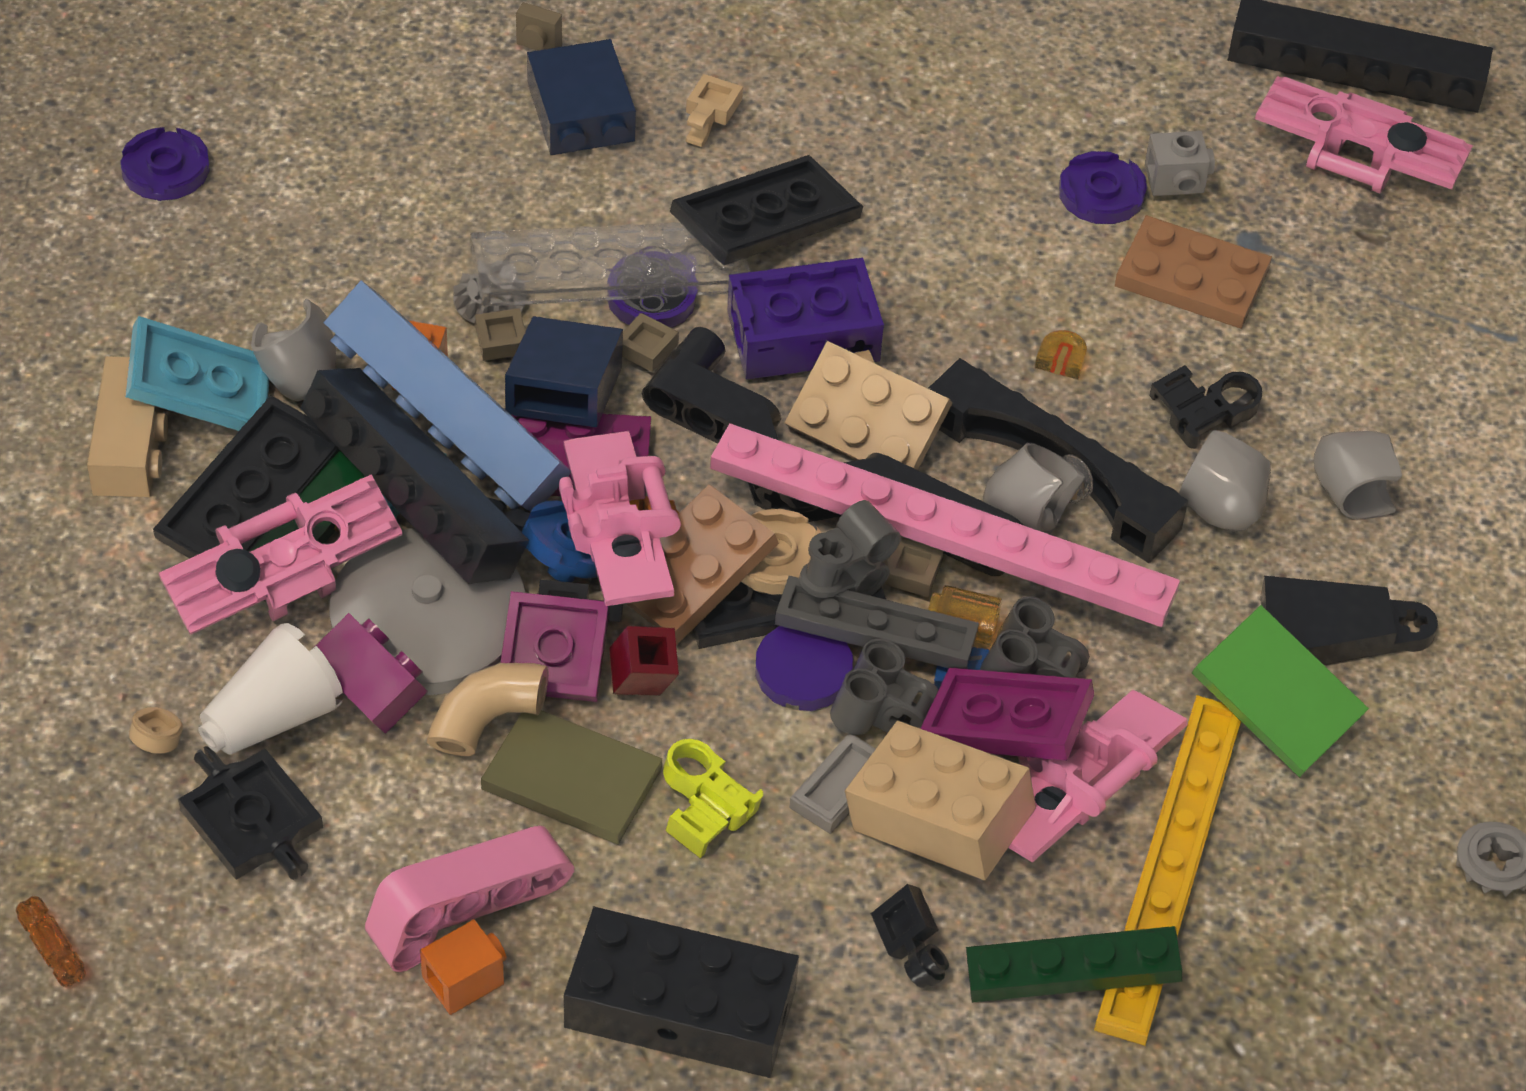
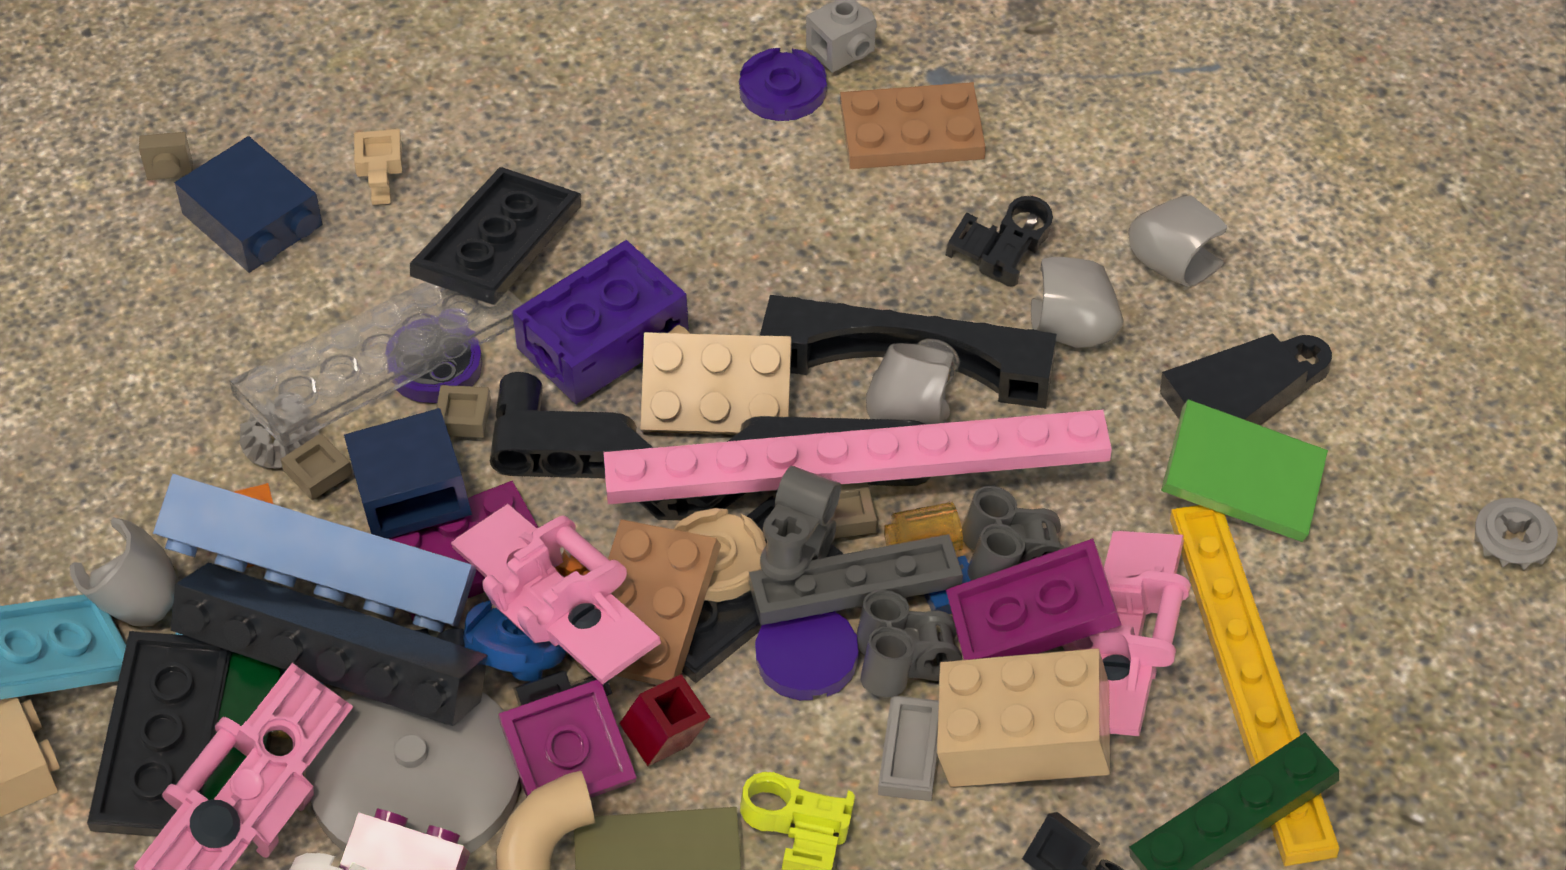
camera: 25 degrees left, 0 degrees up
clear yellow tile [1035,330,1087,380] -> none

